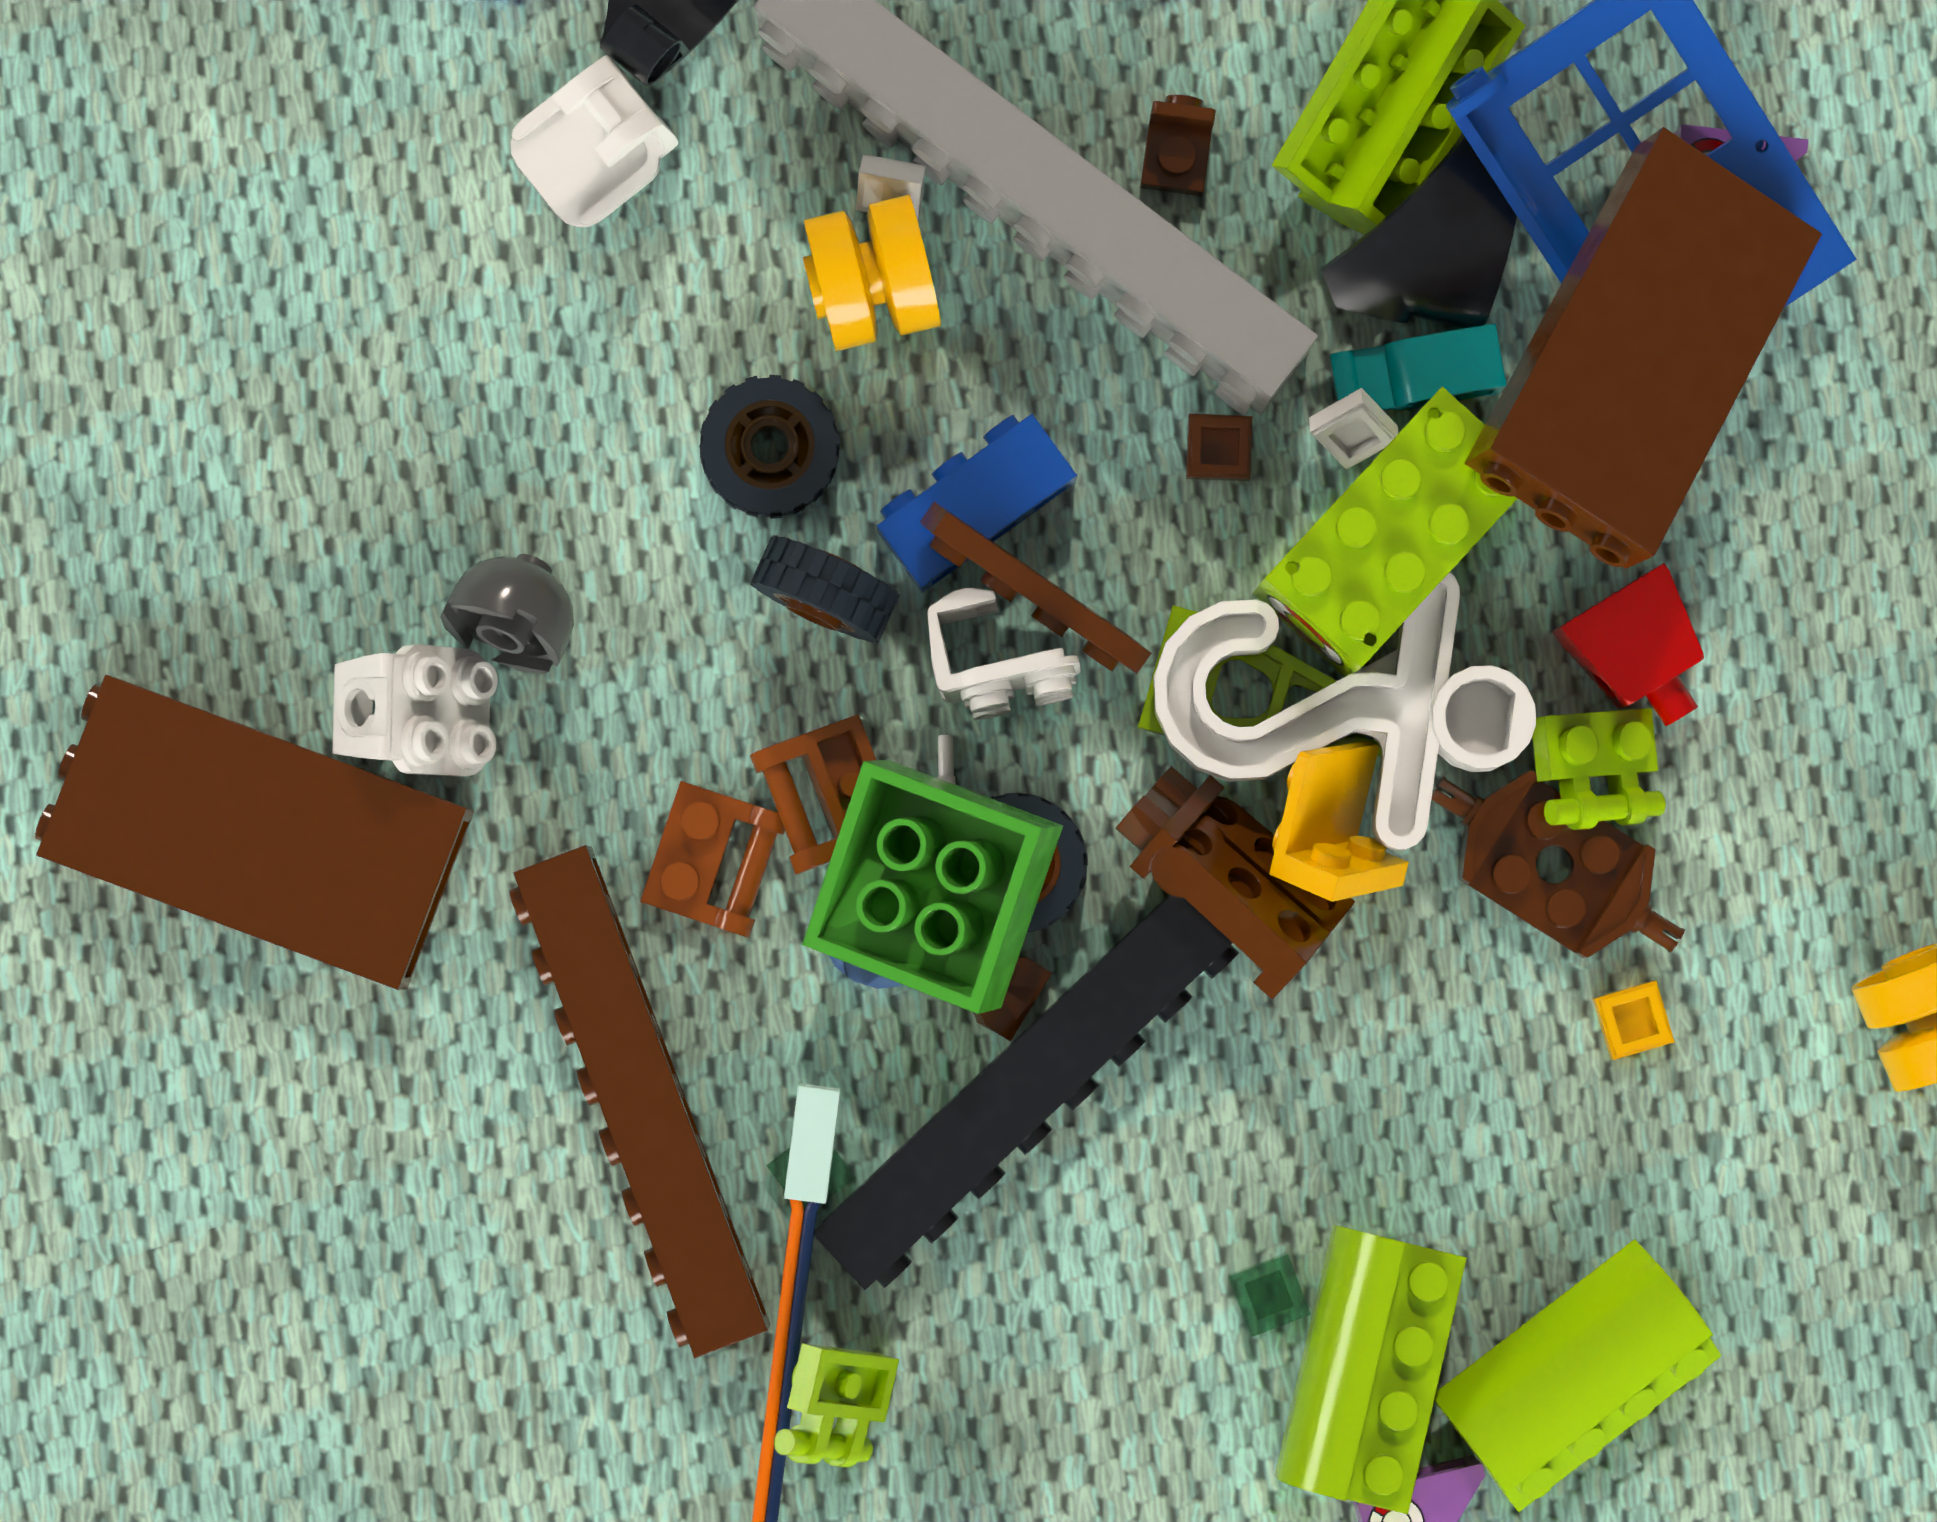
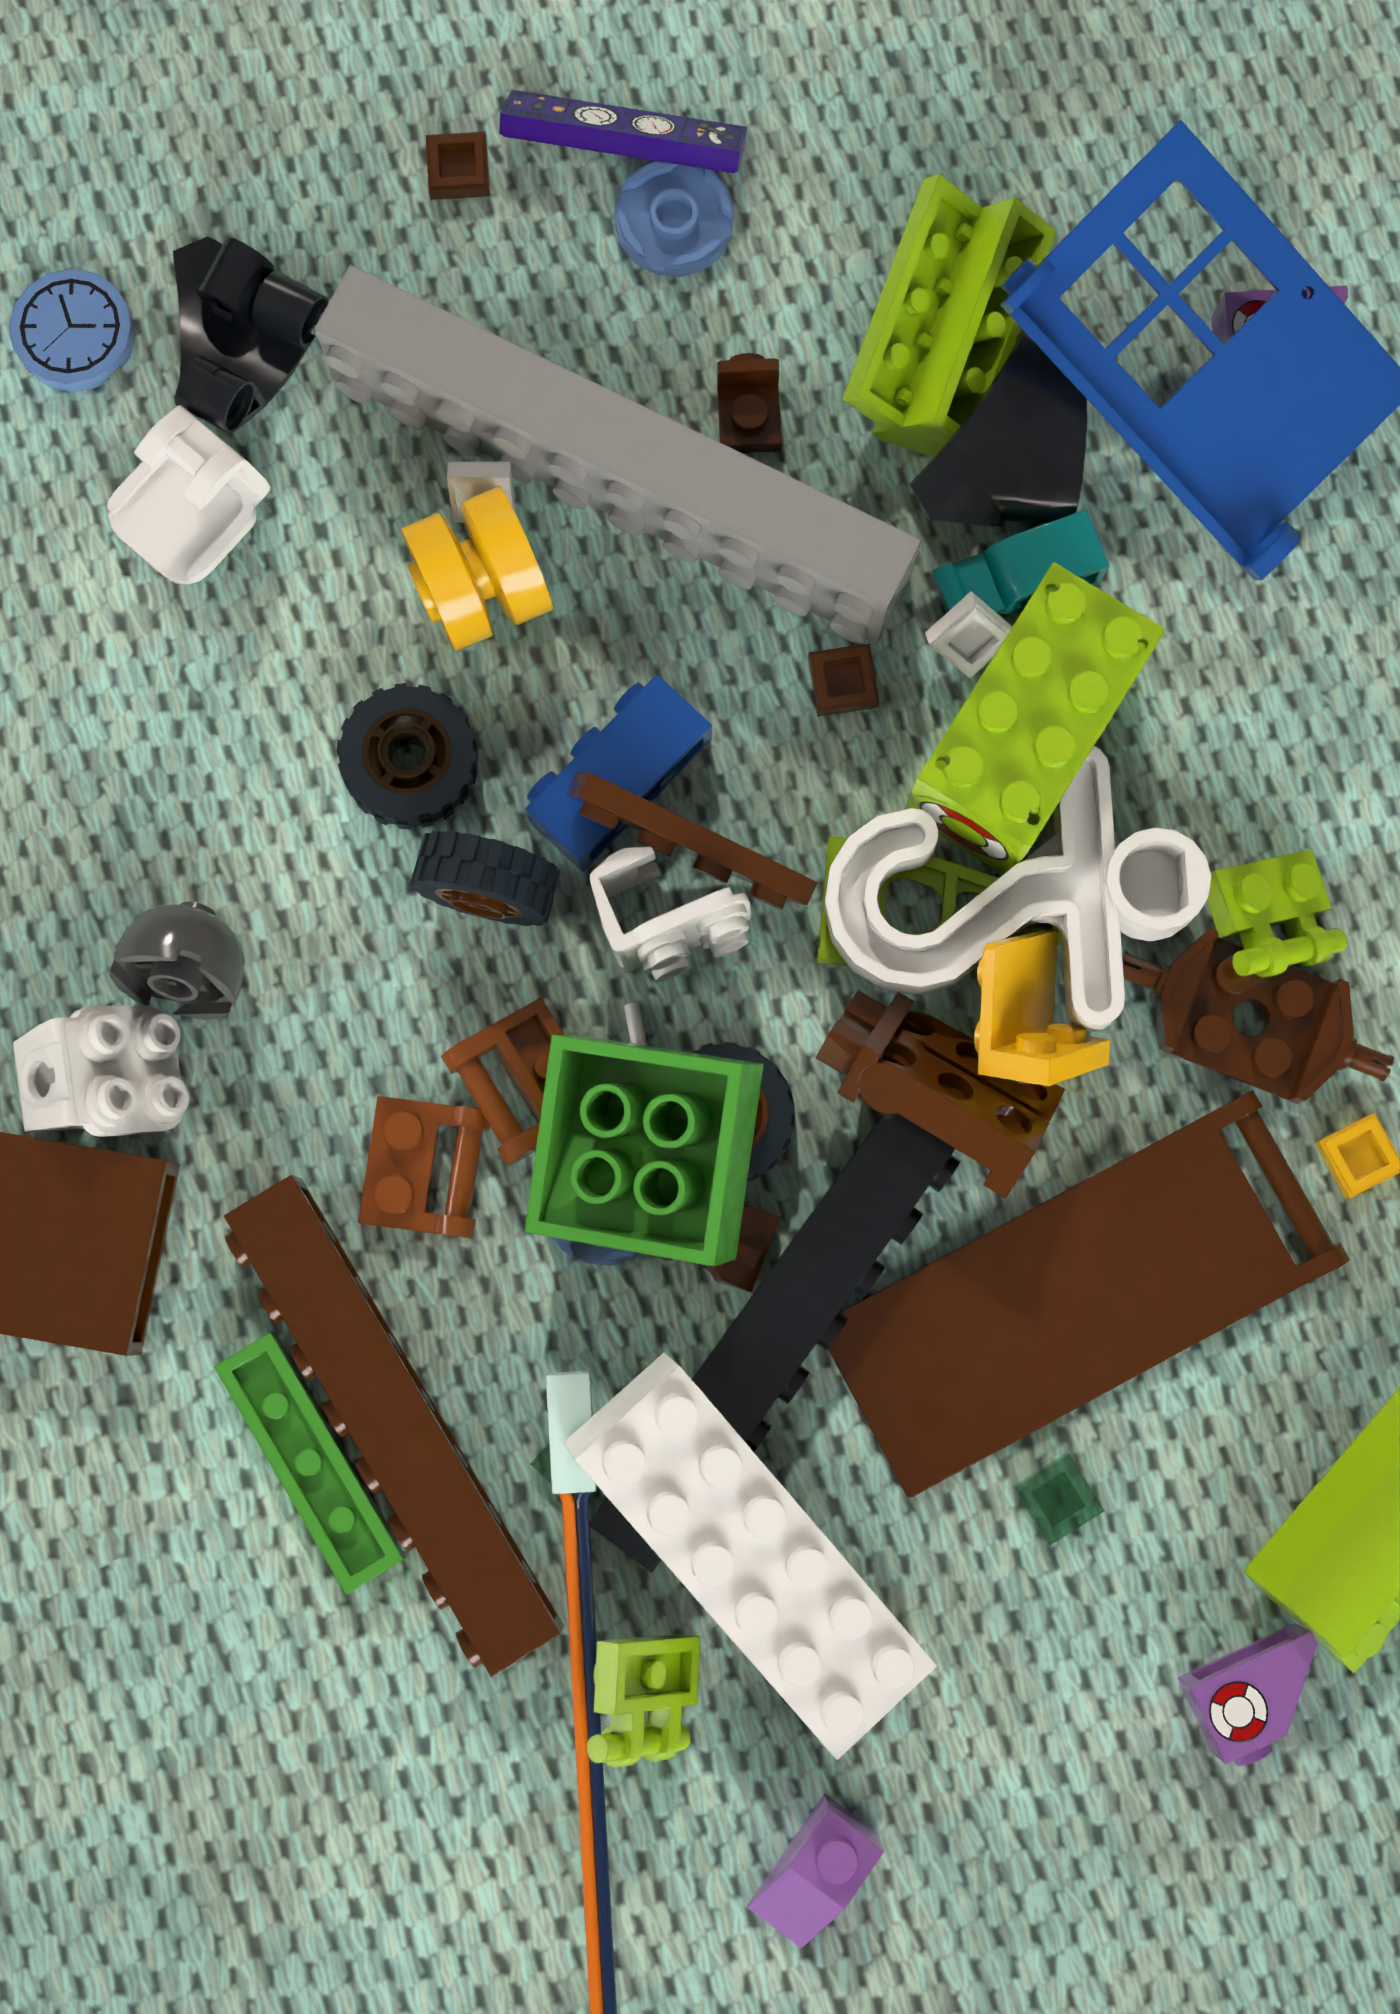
camera: 10 degrees left, 5 degrees down
lime brick [1274,1224,1467,1515] -> none
reddish brown brick [1464,127,1822,569] -> none
red torso [1552,563,1704,727] -> none
none -> bright green plate [214,1332,407,1595]
none -> white brick [563,1352,937,1760]
none -> reddish brown flag [828,1090,1350,1497]

